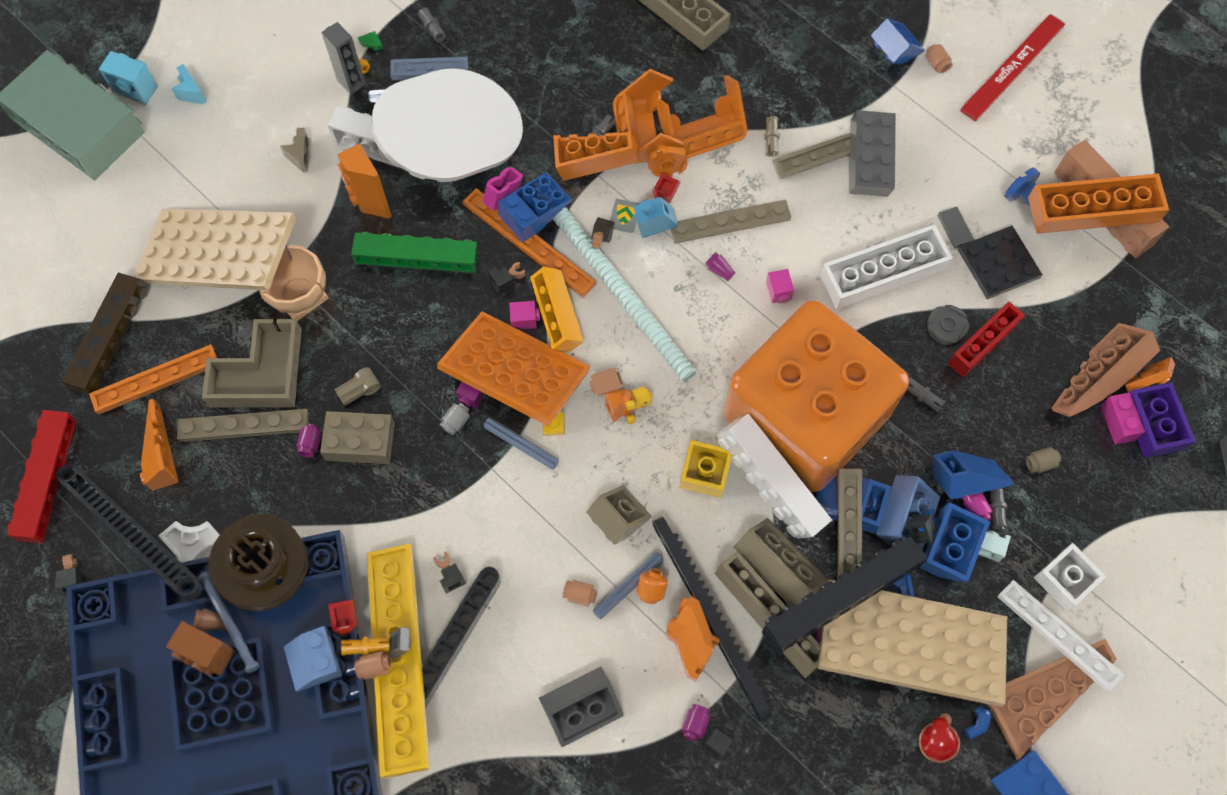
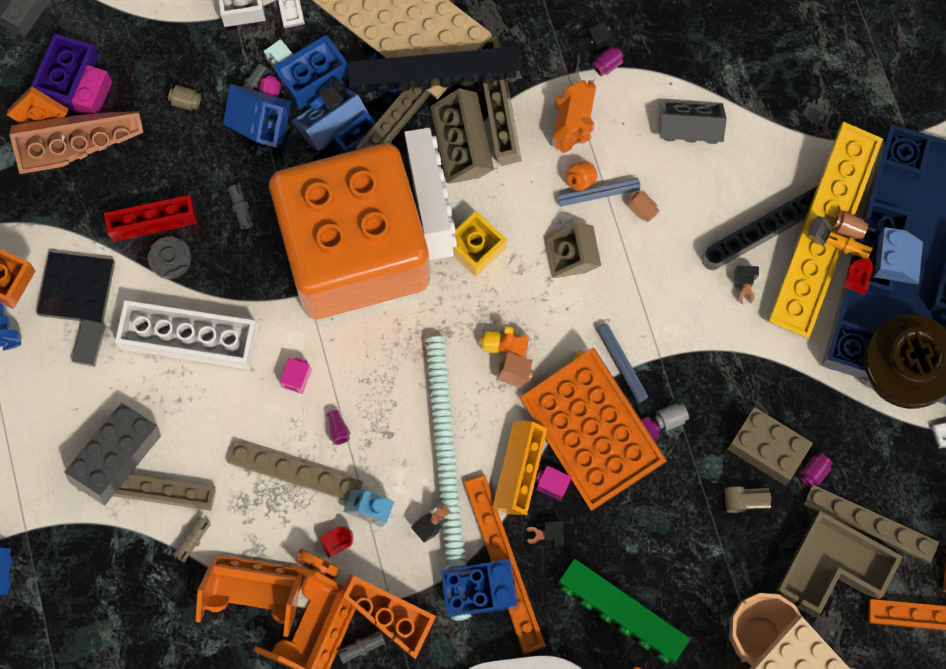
camera: 150 degrees left, 5 degrees up
dark pink brick [483,167,523,210] -> none
light grey sticker [610,198,640,233] -> none
black gear [652,516,772,722] -> none

